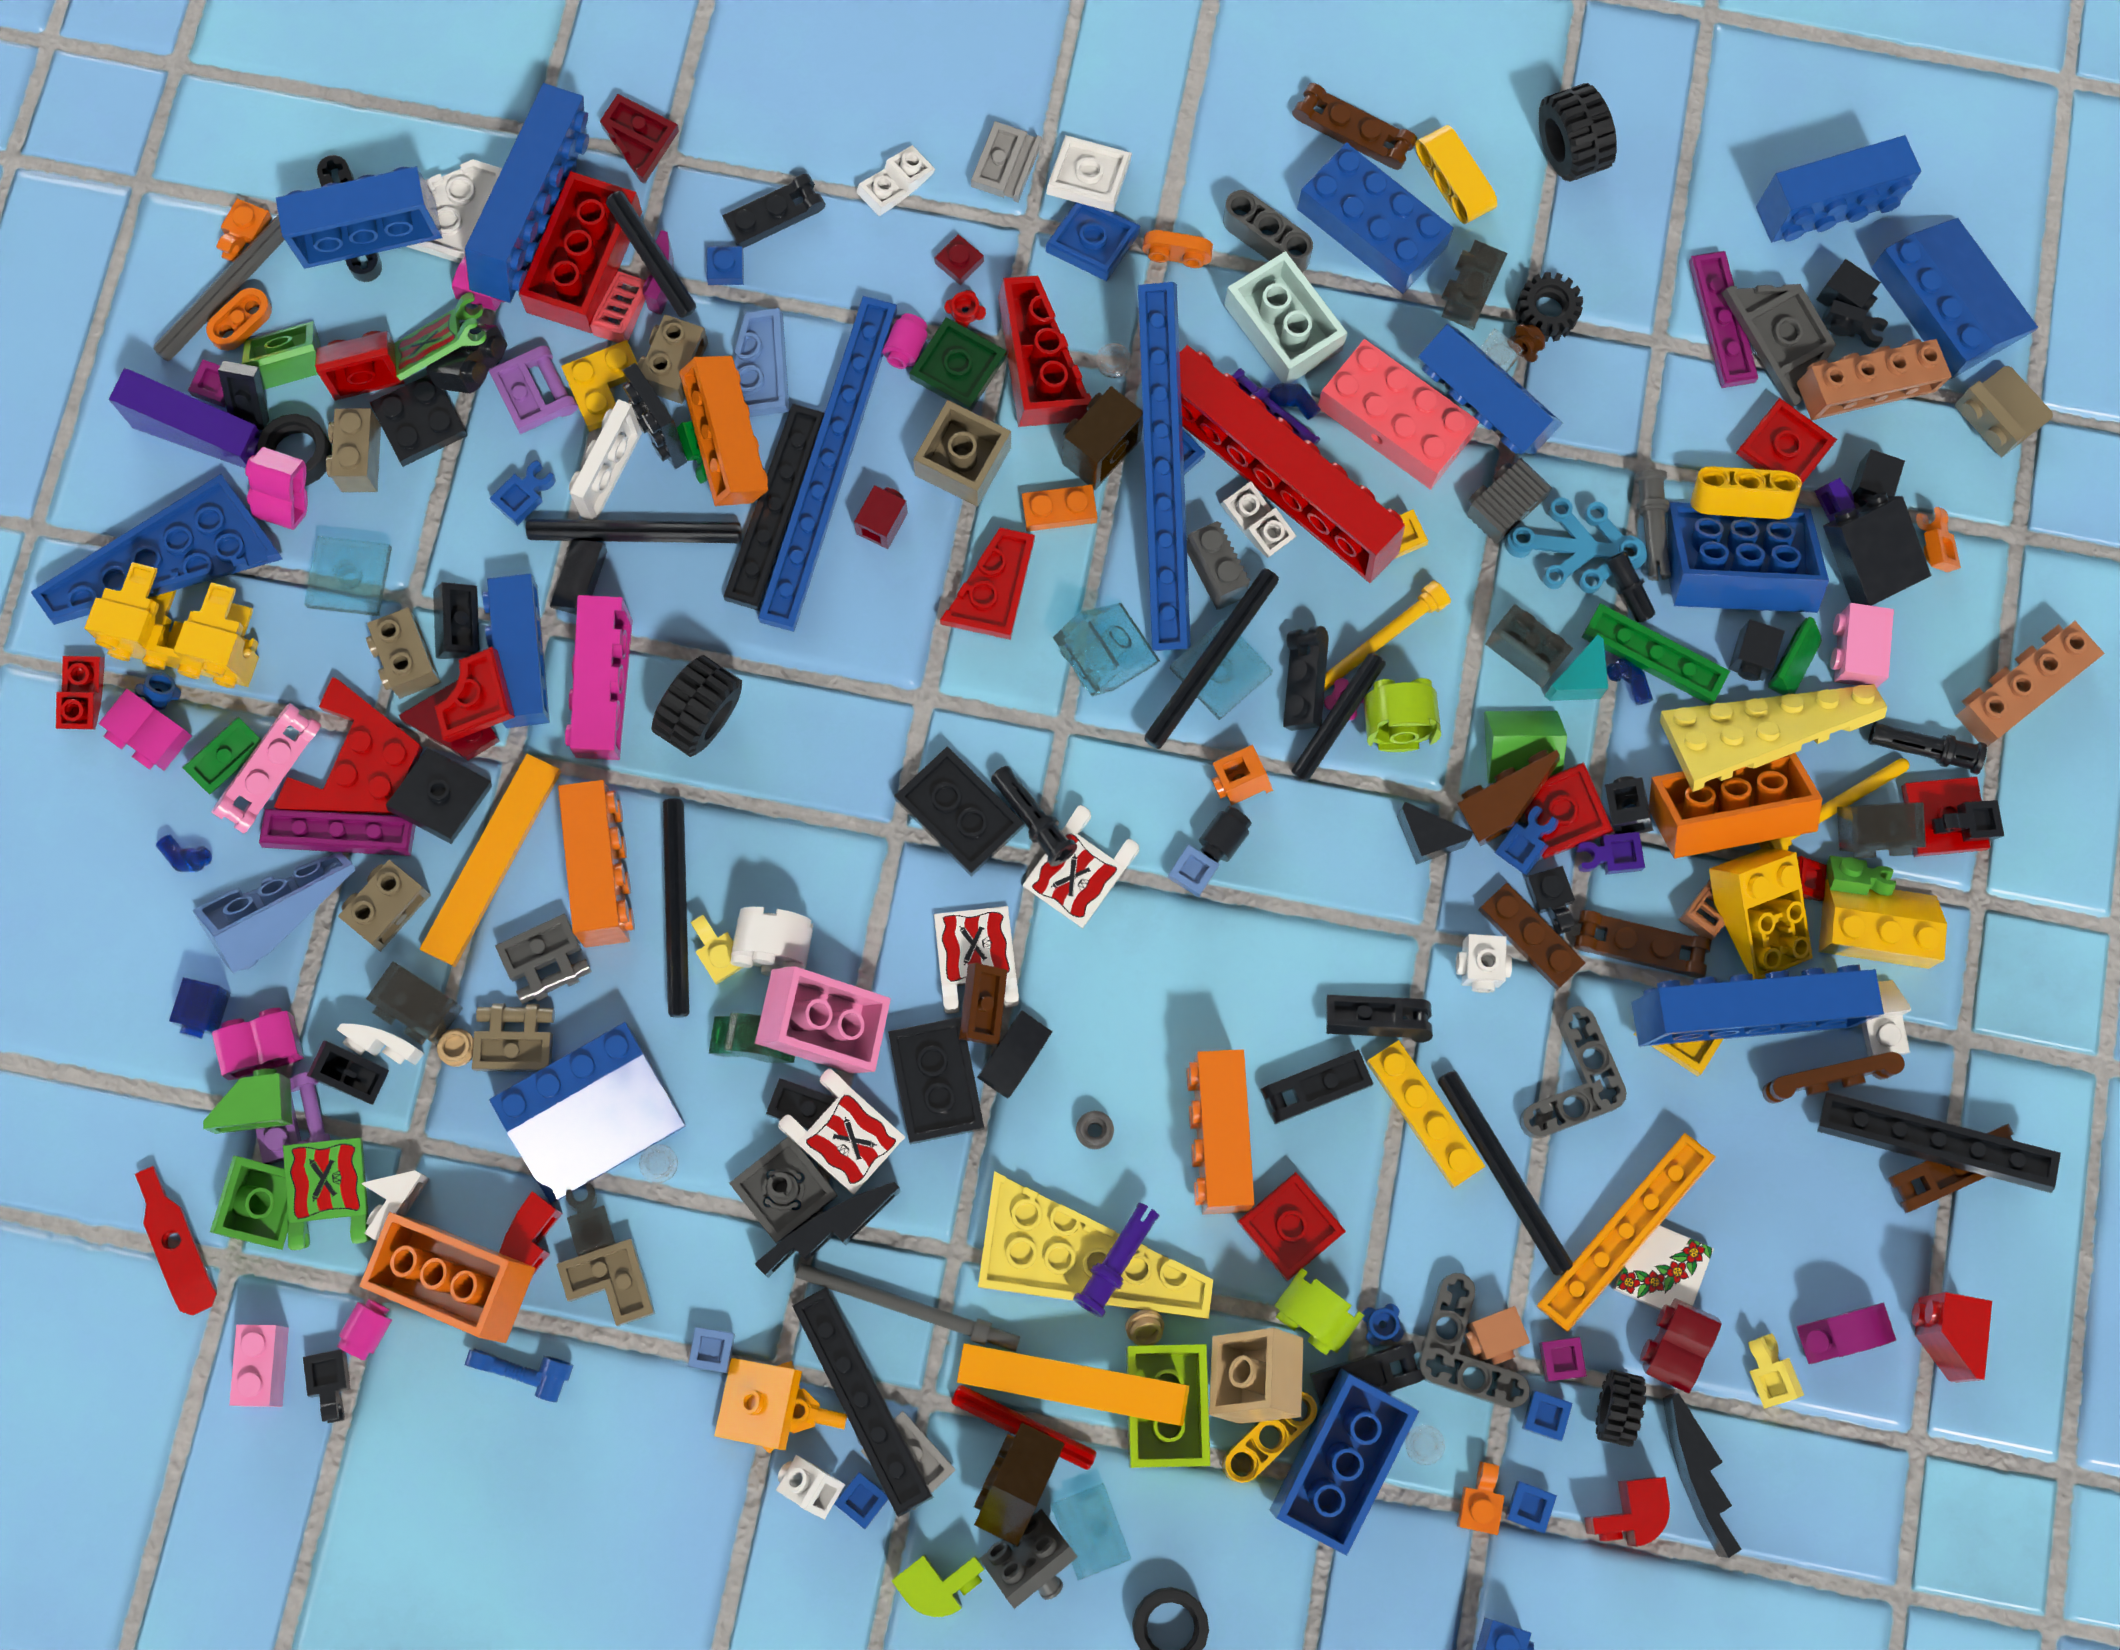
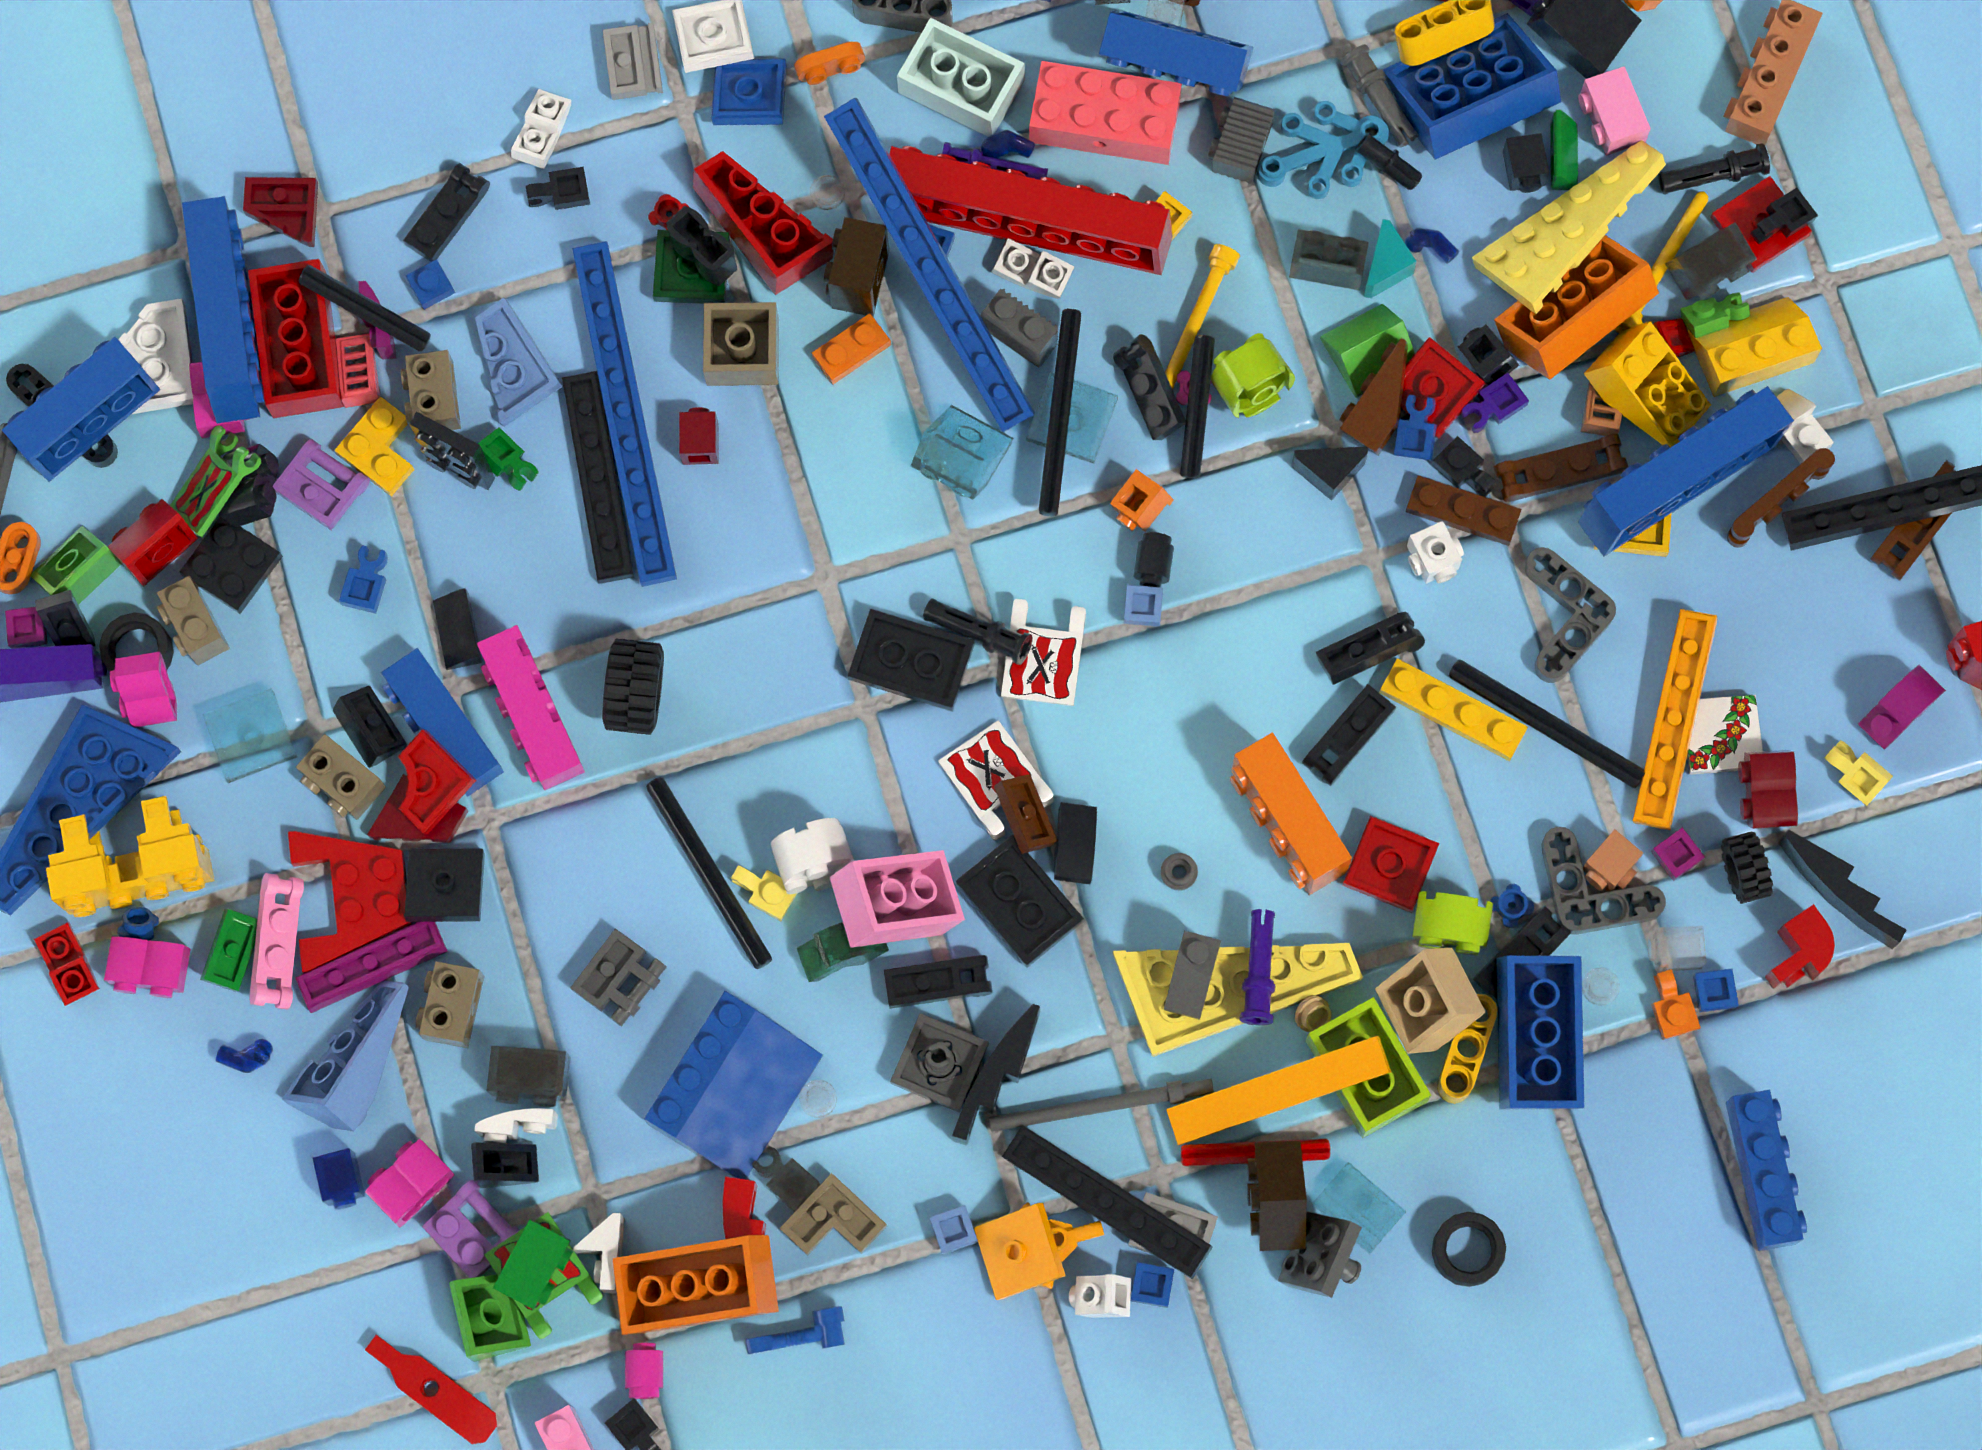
camera: 20 degrees left, 0 degrees up
bright green slope [203,1069,293,1134] -> none
light orange tile [420,754,561,967] -> none
tan plate [437,1028,474,1067] -> none
dark tan plate [472,1003,555,1072] -> none
black axle [526,519,742,543] -> none
orange brick [558,780,635,948] -> none
white plate [569,399,642,520] -> none
orange brick [679,356,769,506] -> none
flag [778,1069,905,1195] -> none
dark pink brick [883,313,928,369] -> none
lime brick [891,1554,985,1617] -> none
dark red plate [934,234,984,285] -> none
red wing [940,527,1035,640] -> none
blue plate [1522,1391,1573,1441] -> none
green plate [1581,603,1730,705] -> none
none -> green brick [493,1219,574,1310]
none -> black plate [526,166,590,210]
none -> black brick [666,206,737,286]
none -> dark grey slope [1164,930,1221,1020]
none -> clear brick [1648,926,1707,971]

